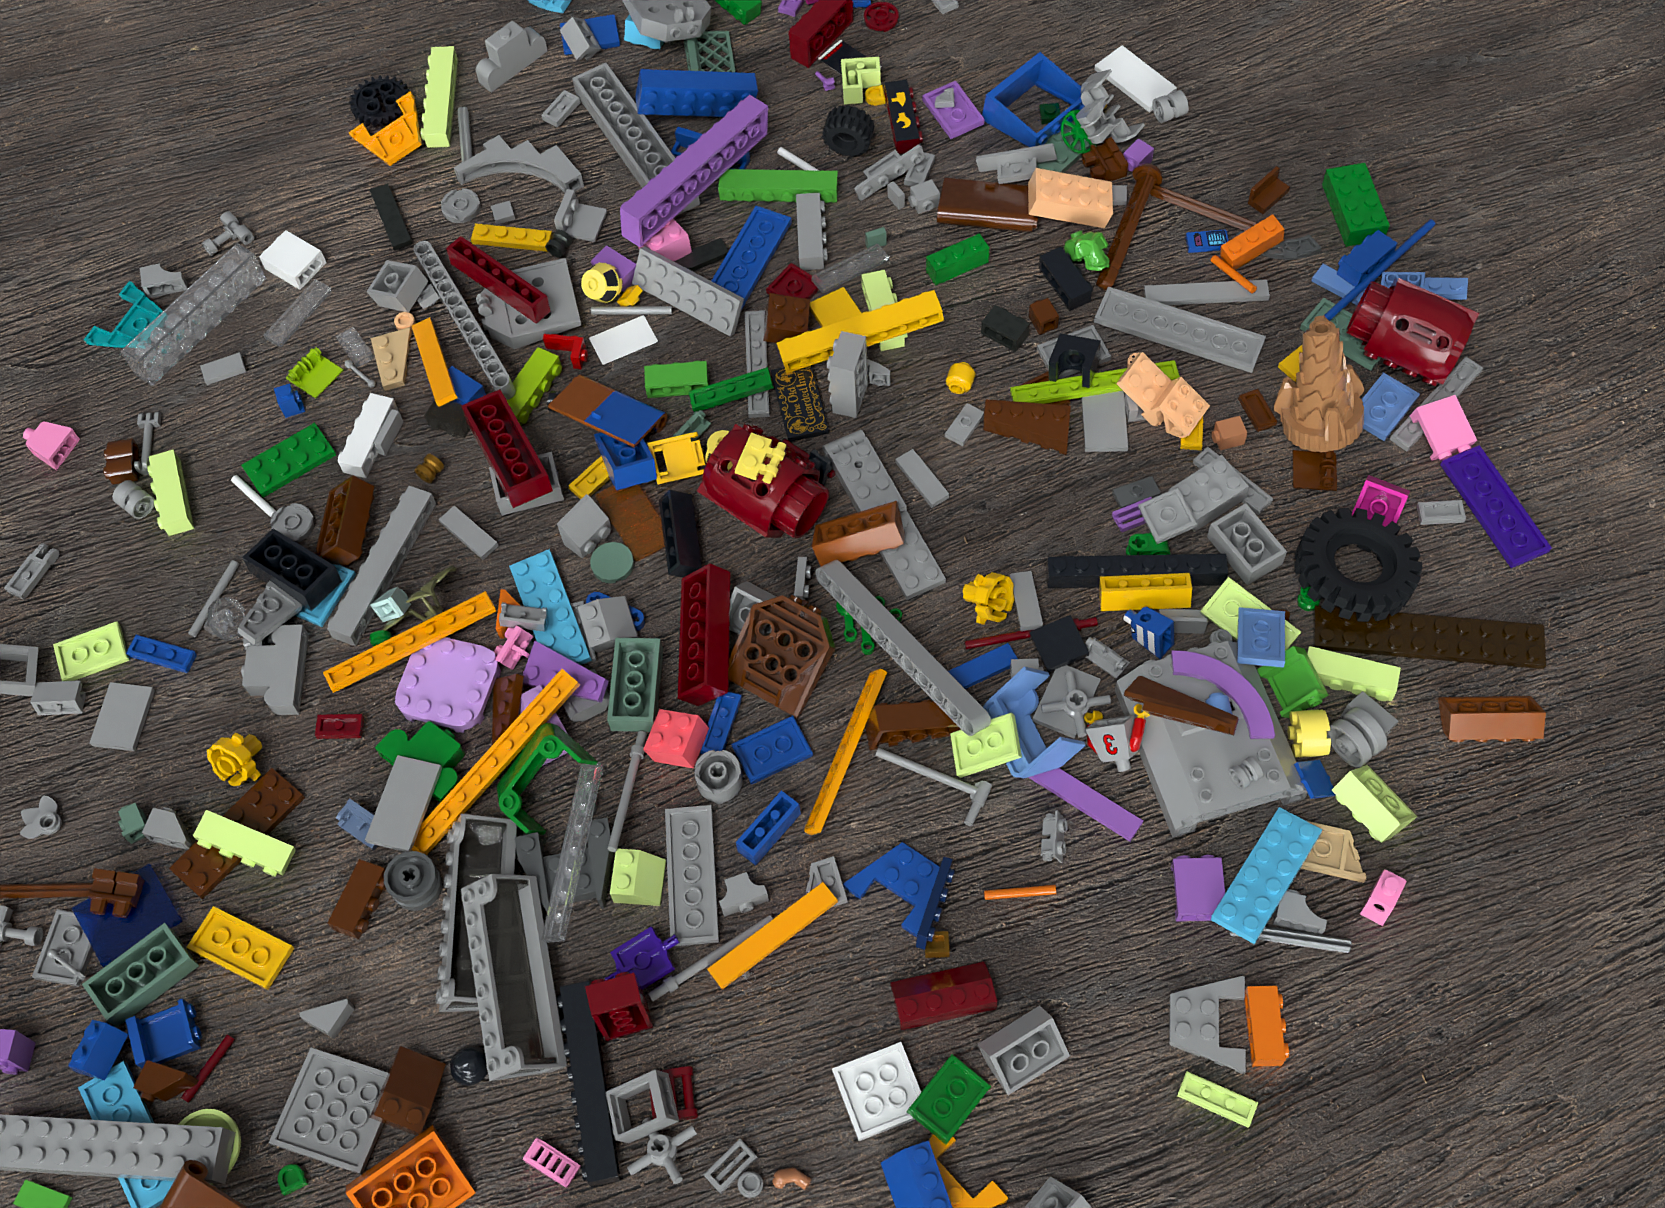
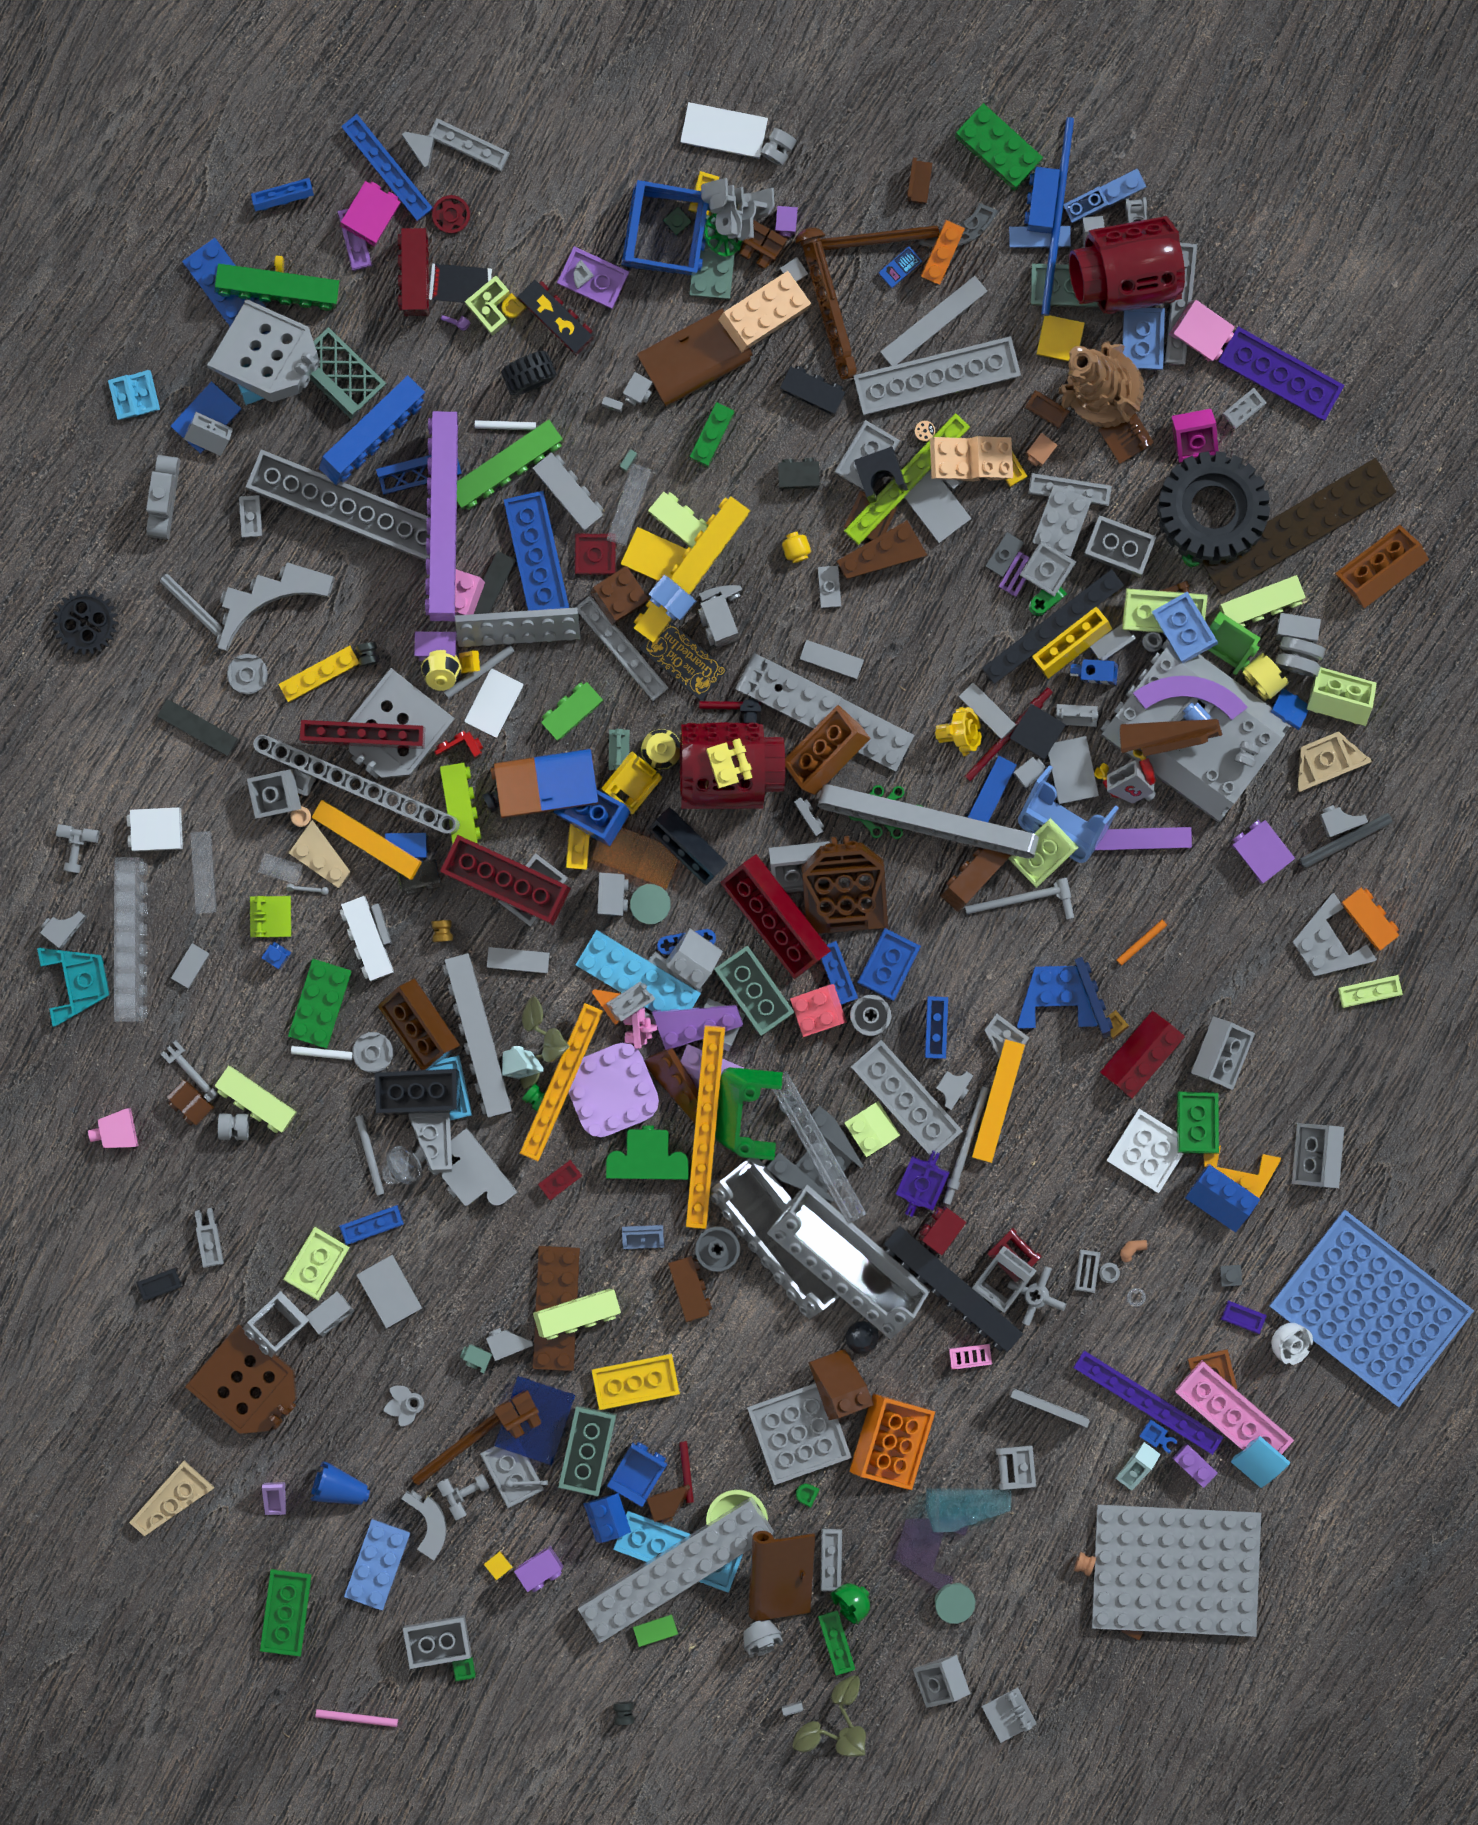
camera: 40 degrees left, 25 degrees up
yellow piece [207,733,262,786] -> none
light grey slope [299,999,354,1039] -> none
light orange wing [348,92,422,166] -> none
light grey tile [365,755,442,852] -> none
yellowish green brick [421,46,458,148] -> none
light grey tile [491,200,515,225] -> none
light grey bracket [554,189,607,242] -> none
light grey bar [607,731,647,852] -> none
green plate [689,367,774,412] -> none
light orange tile [804,668,887,835] -> none
light grey bracket [854,144,925,201] -> none
light grey plate [904,152,935,187] -> none
light grey bracket [976,144,1057,184] -> none
reddish brown brick [1028,298,1059,335] -> none
light grey bar [1041,671,1111,737] -> none
light grey hinge [1041,810,1068,863] -> none
bright green head [1064,230,1110,271] -> none
orange bar [1211,255,1257,293] -> none
medium azure plate [1211,807,1322,944] -> none
bright pink torso [1360,869,1407,926] -> none
none -> medium blue brick [649,575,697,620]

